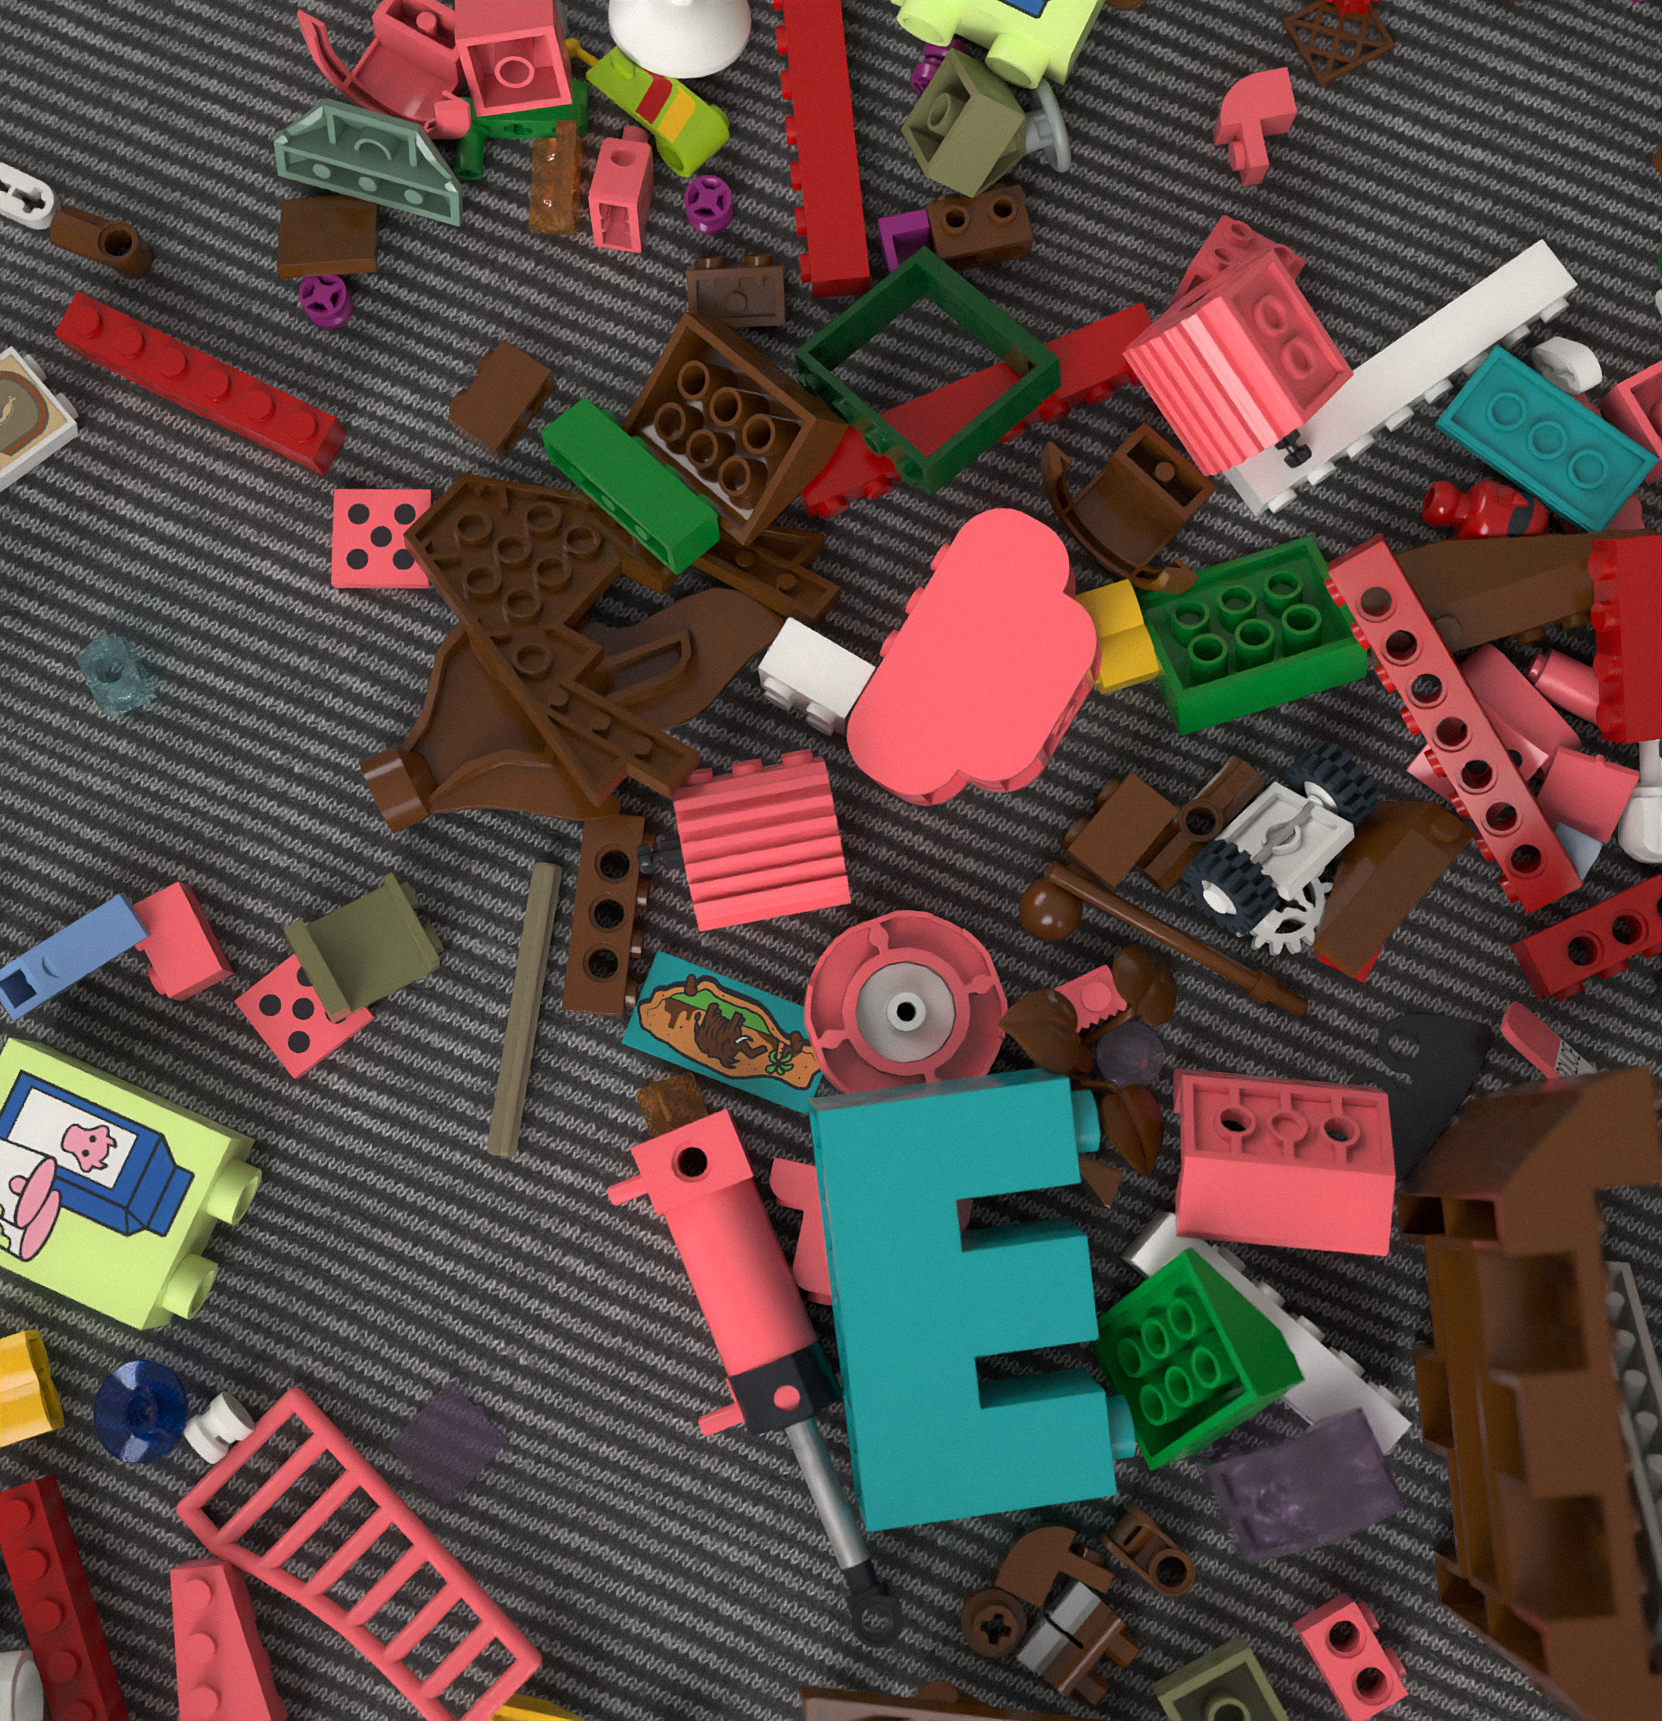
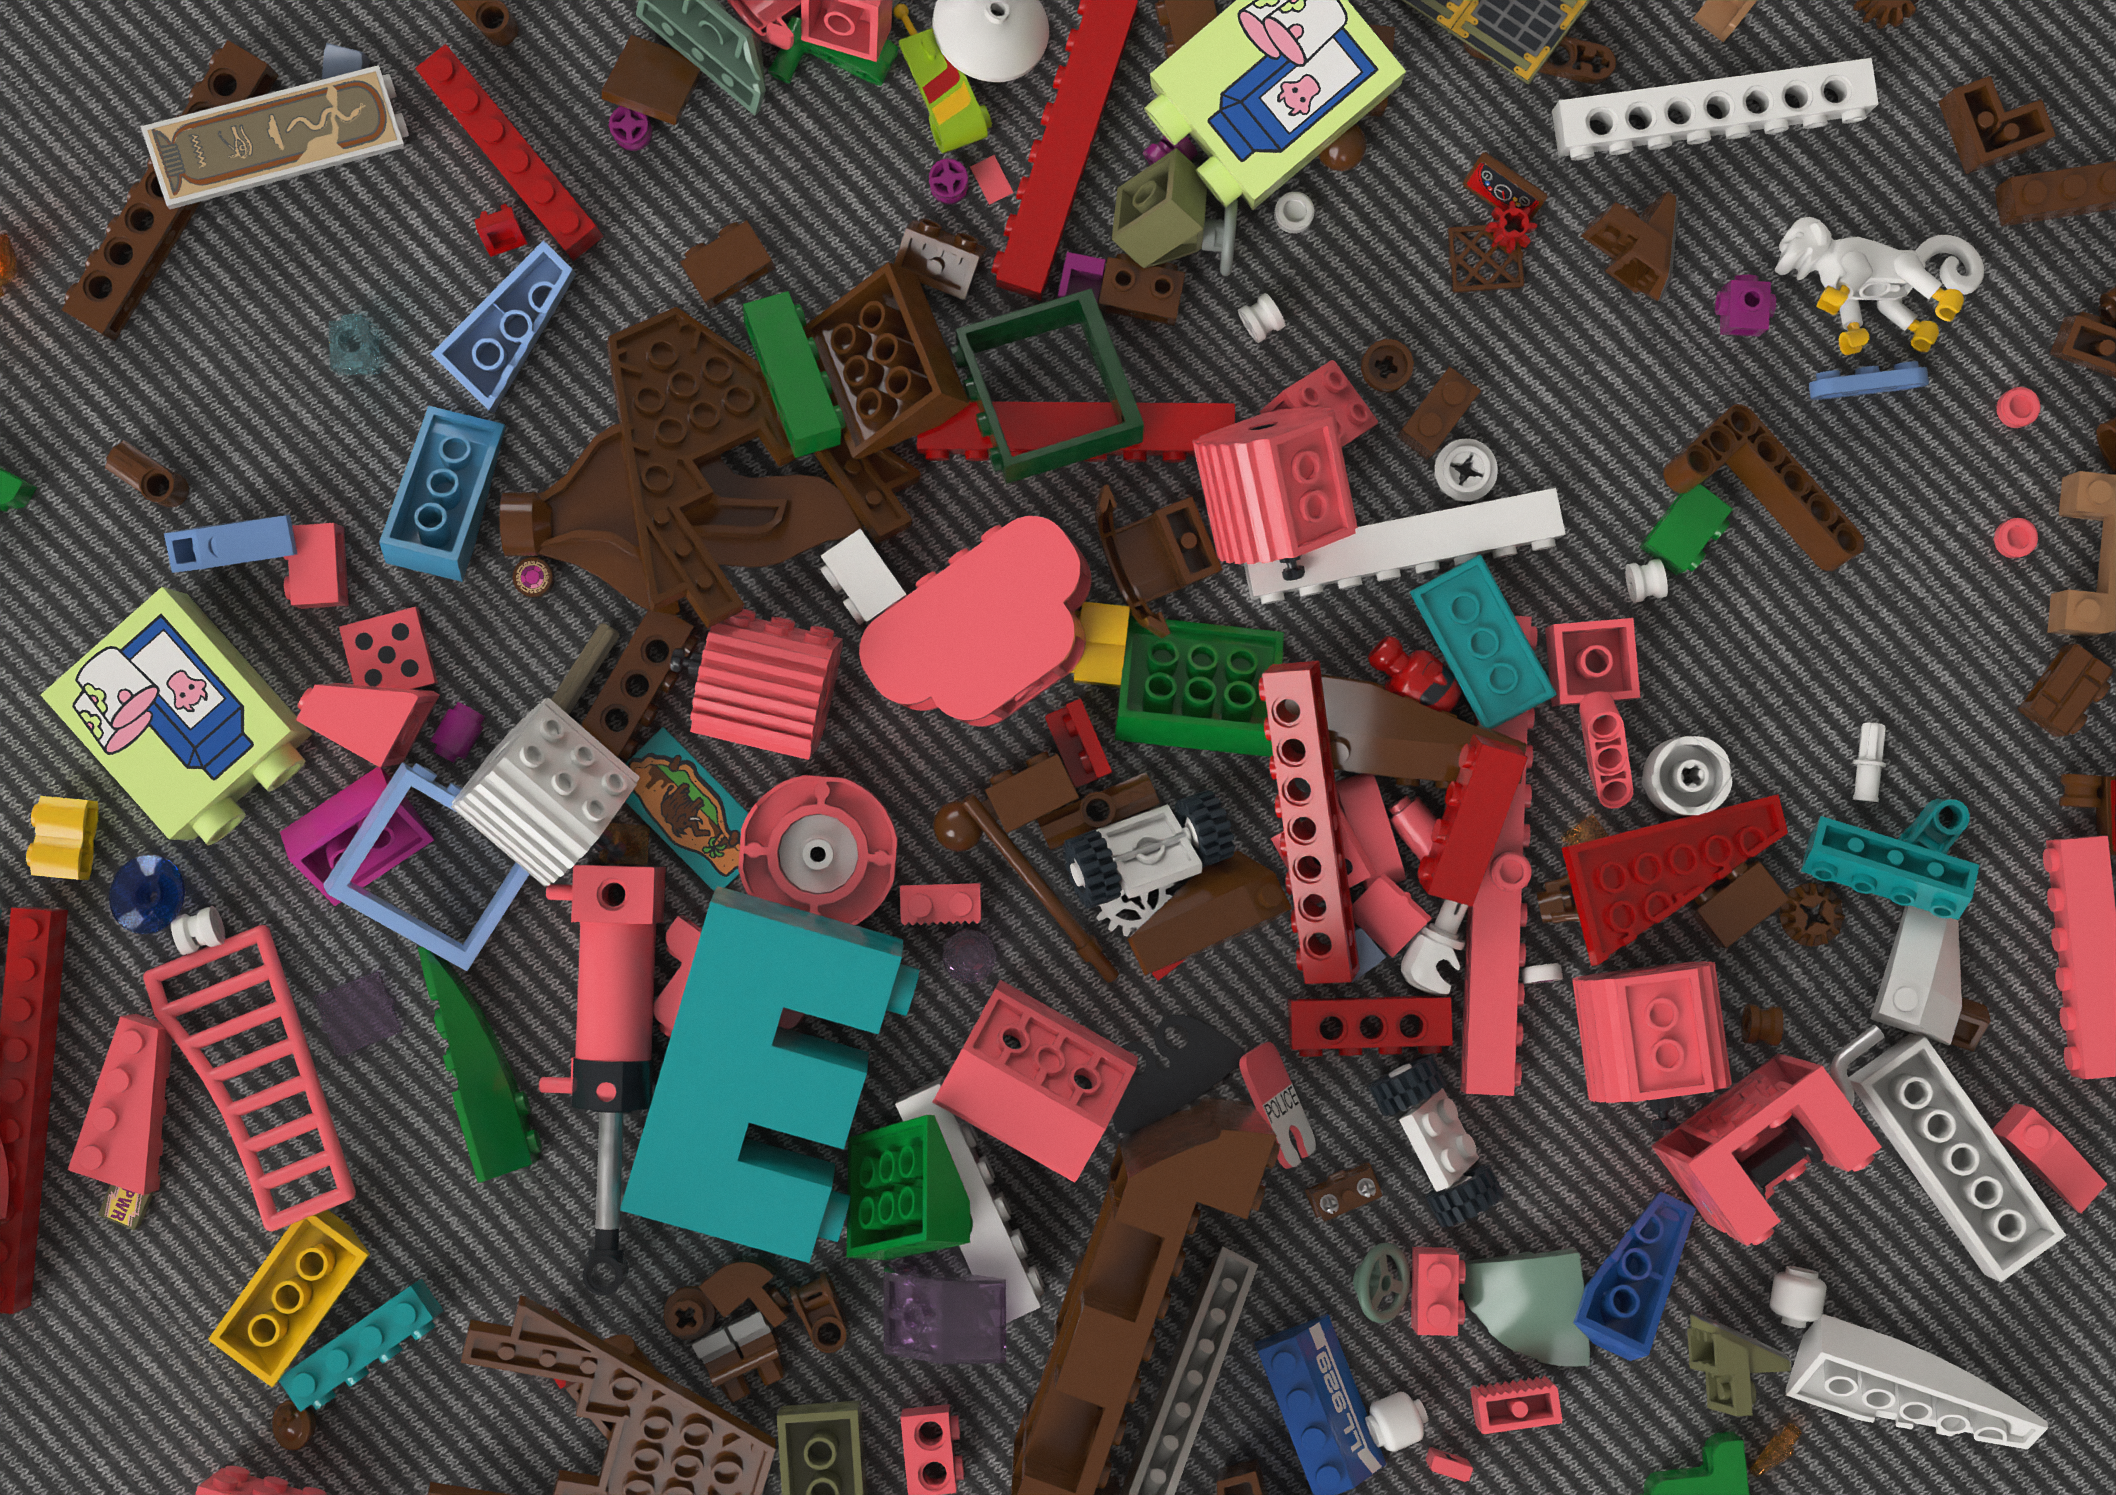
camera: 15 degrees right, 5 degrees up
olive panel [283,872,444,1024] -> none
coral tile [331,489,434,588] -> none
clear orange bracket [529,120,582,235] -> none
coral torso [588,126,654,253] -> none
reddish brown plant [998,944,1177,1176] -> none
reddish brown slope [1075,1153,1123,1209] -> none
coral brick [1214,67,1297,187] -> none
white beam [1531,336,1602,395] -> none
none -> dark pink slope [280,767,434,906]
none -> coral slope [296,683,440,768]
none -> light blue window [323,762,529,971]
none -> dark azure slope [379,406,505,582]
none -> green wedge [418,946,542,1183]
none -> magenta brick [430,701,485,763]
none -> light blue wedge [431,240,576,413]
none -> white piece [451,698,640,886]
none -> red tile [474,204,527,257]
none -> tile [513,557,555,598]
none -> coral sticker [970,155,1014,205]
none -> red bracket [1045,698,1112,788]
none -> white wheel [1238,293,1286,343]
none -> white tile [1274,192,1314,233]
none -> reddish brown piece [1361,339,1414,393]
none -> reddish brown brick [1396,366,1481,460]
none -> white gear [1434,439,1498,502]

